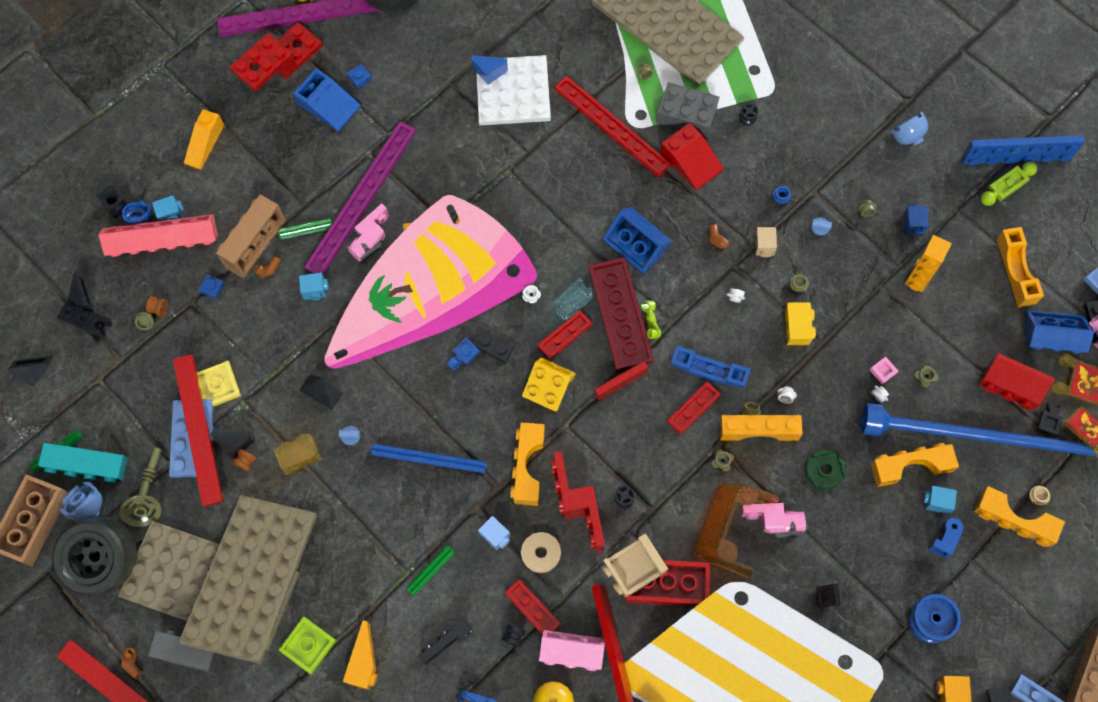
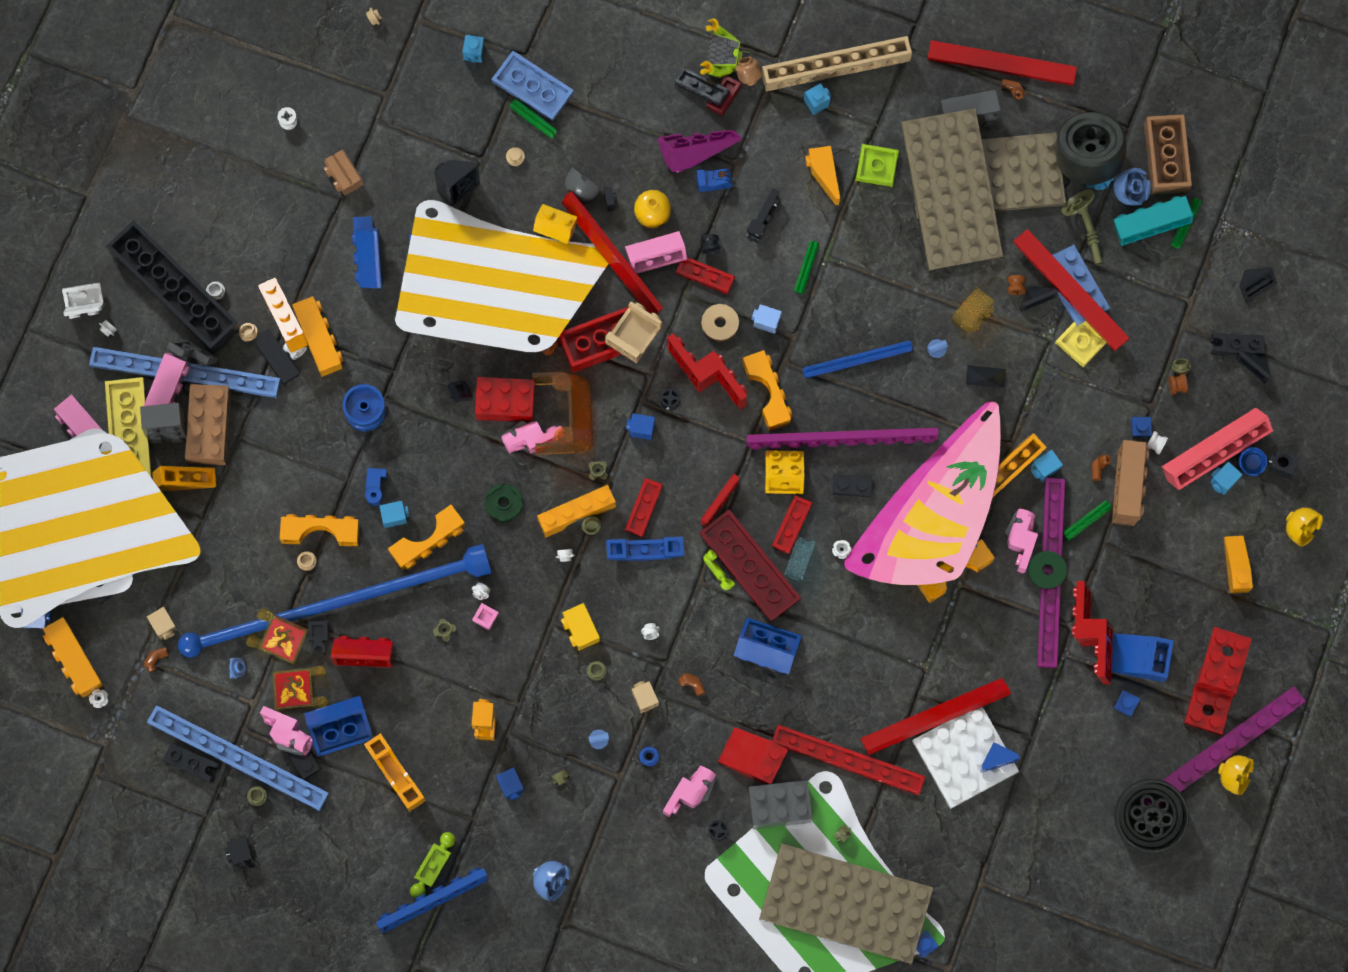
camera: 150 degrees right, 5 degrees up
blue plate [447,338,481,371] -> none
none -> red brick [475,377,535,422]
none -> blue brick [626,413,655,440]
none -> bright pink plate [663,766,716,817]
none -> magenta plate [746,428,938,450]
none -> red tile [860,678,1011,755]
none -> light orange brick [992,433,1047,498]
none -> dark green tile [1028,551,1067,589]
none -> red bracket [1072,581,1113,684]
none -> white wheel [1146,431,1168,455]
none -> yellow cylinder [1286,508,1323,547]

